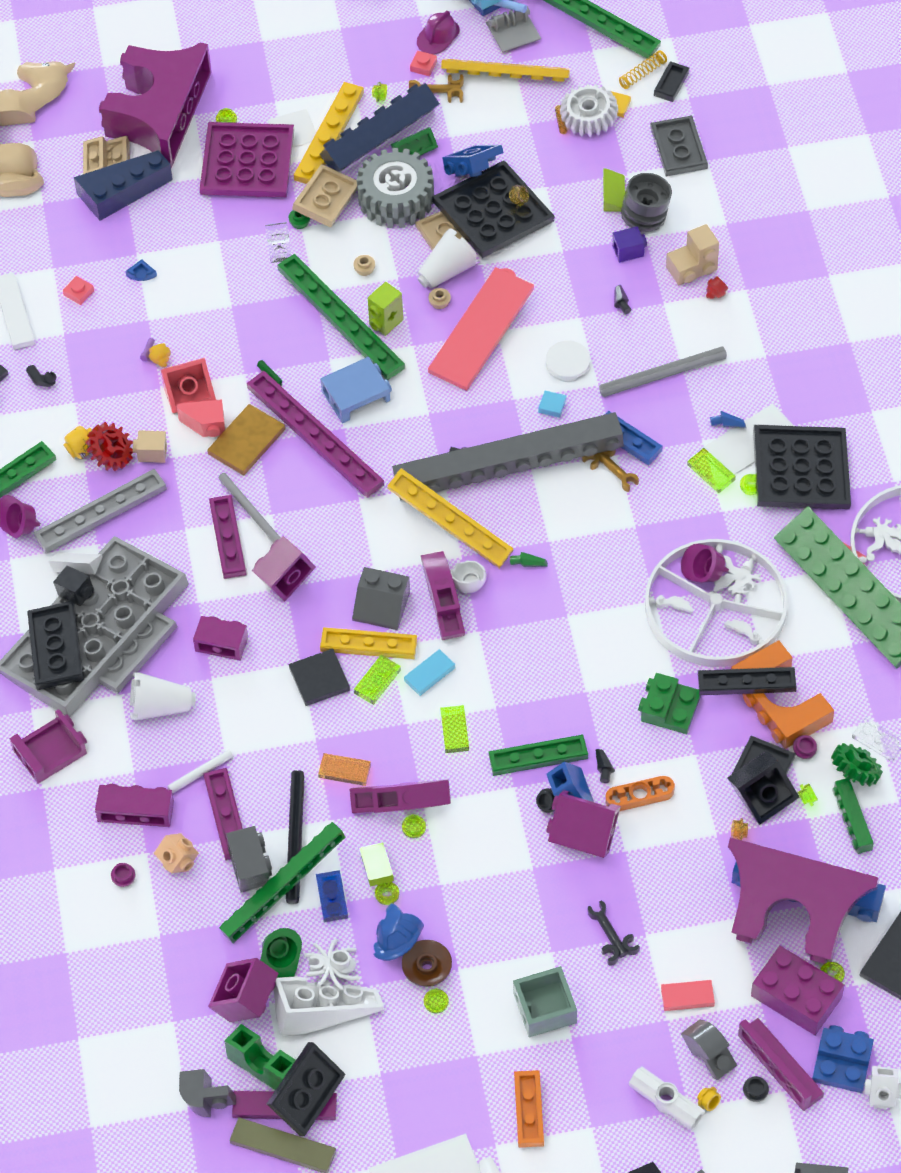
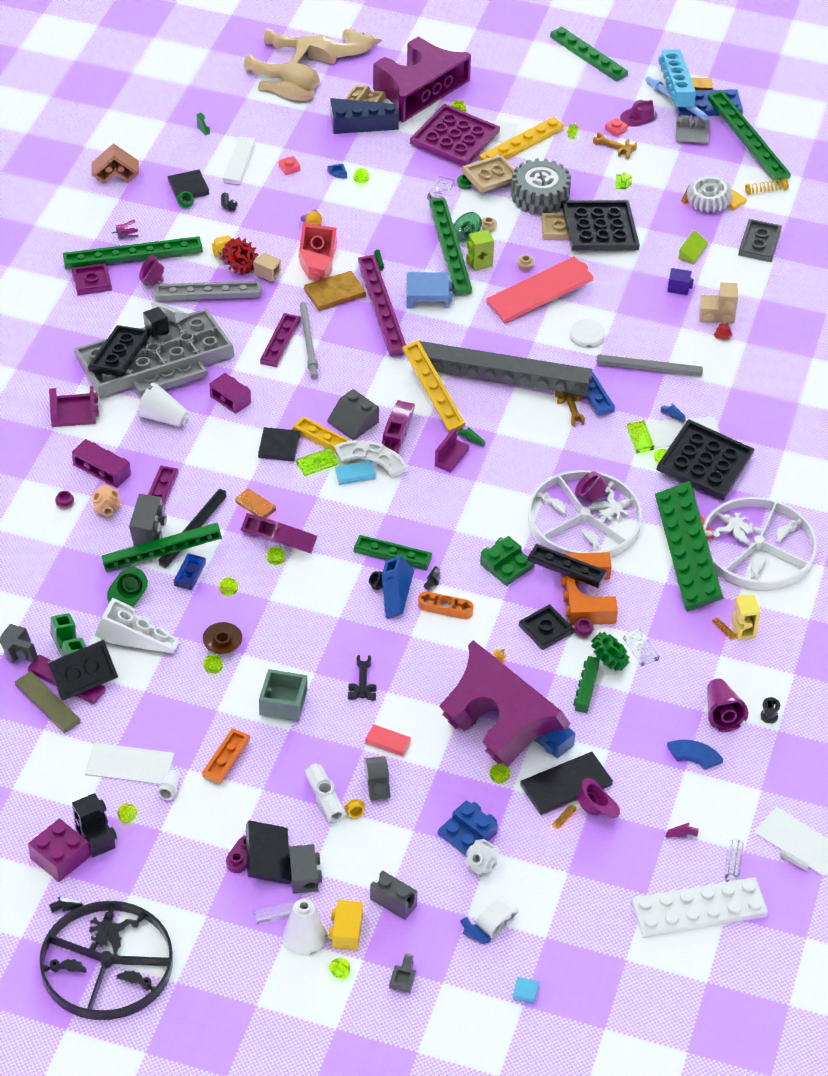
camera: 25 degrees right, 10 degrees down
white bar [167,749,234,793] -> none
magenta brick [208,958,279,1022] -> none
brick [251,536,316,602] -> none
white animal [304,938,360,991] -> none
dark blue brick [320,83,440,172] -> none
tile [359,842,394,887] -> none
blue helmet [373,904,424,961] -> none
green plate [390,127,438,156] -> none
white cone [417,228,479,289] -> none
clear neon green tile [440,705,469,753] -> none
yellow plate [441,58,571,82] -> none
blue plate [442,145,504,177] -> none
white hair [450,560,487,593] -> none
clear yellow plate [509,185,529,206] -> none
medium azure tile [538,390,567,418] -> none
magenta panel [546,790,621,858] -> none
bar [614,285,632,315] -> none
dark grey wheel [621,173,672,232] -> none
black tile [653,61,690,102] -> none
black slope [727,750,800,825] -> none
magenta fence [738,1018,824,1112] -> none
black plate [743,1076,769,1102] -> none
magenta brick [751,945,845,1036] -> none
clear neon green plate [797,783,818,807] -> none
none -> white tile [334,440,409,478]
none -> clear neon green plate [353,168,370,184]
none -> magenta panel [434,428,469,473]
none -> clear green dish [454,212,482,242]
none -> clear neon green piece [615,172,633,189]

